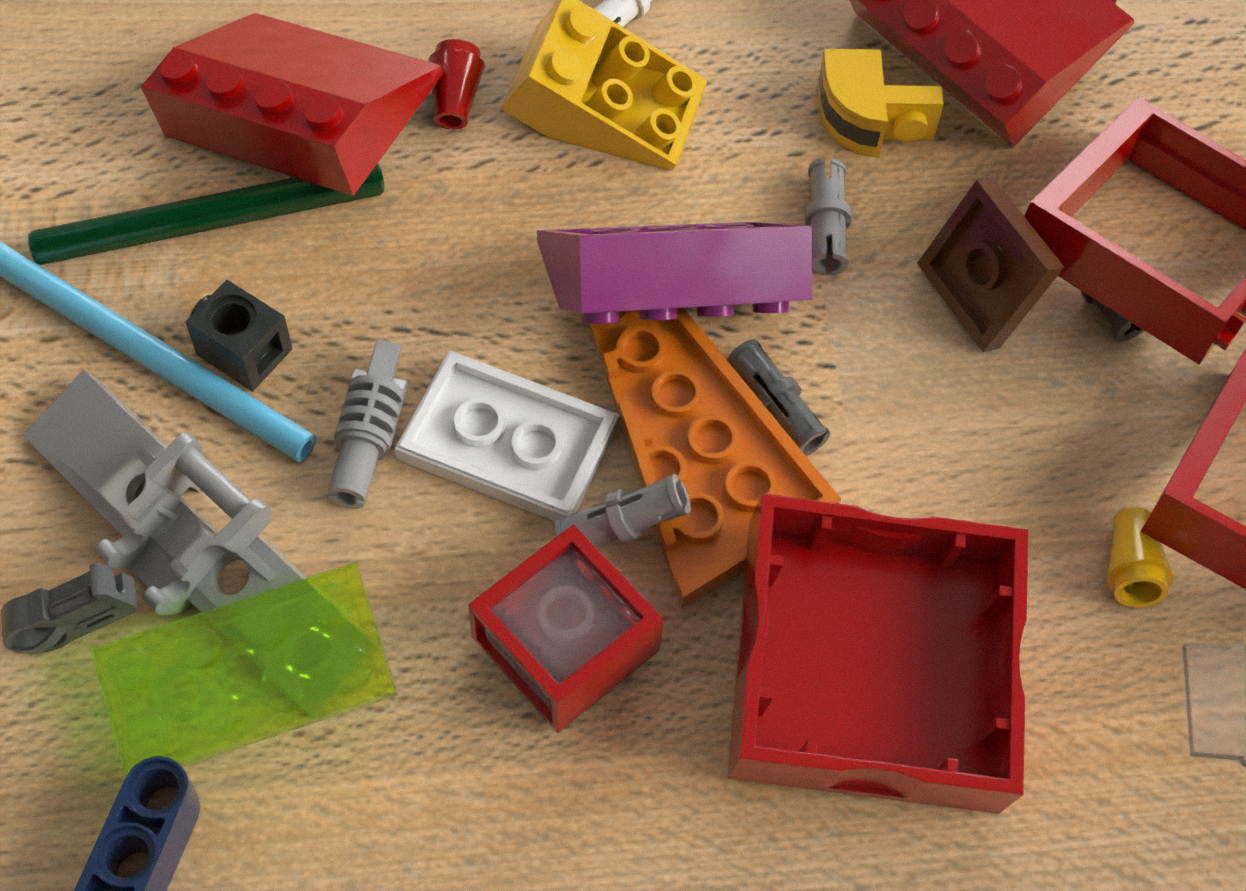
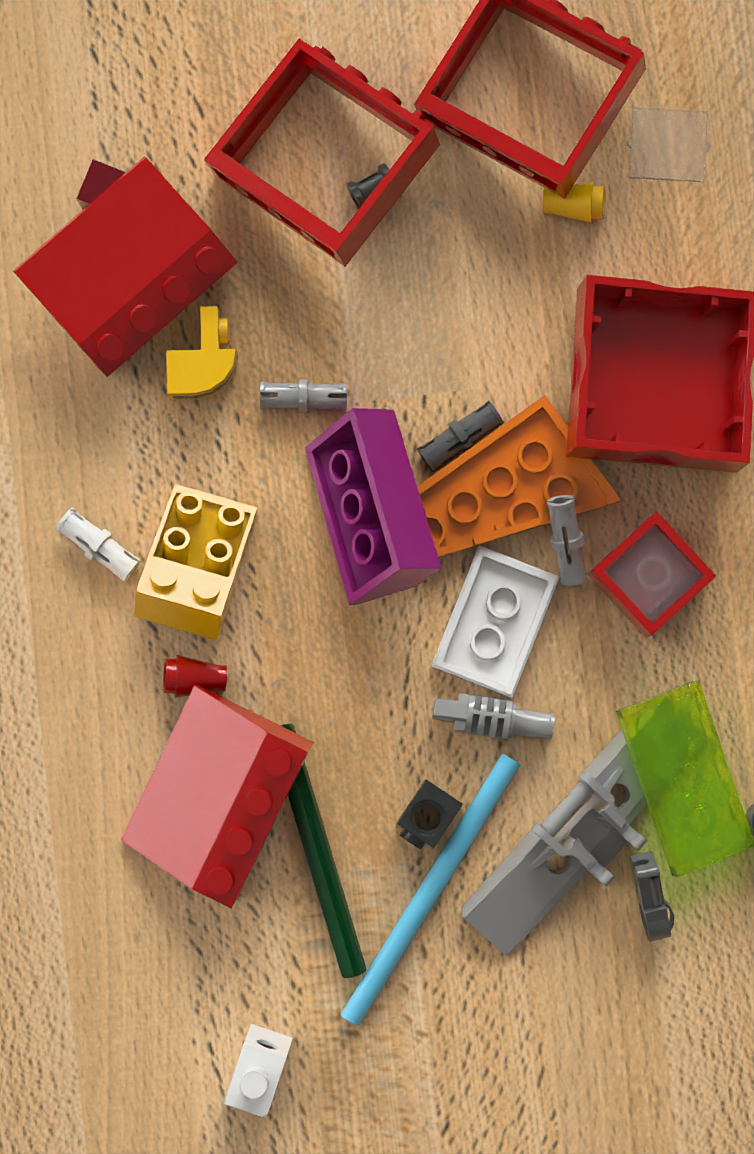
camera: 90 degrees left, 25 degrees up
reddish brown plate [917,177,1064,352] -> none

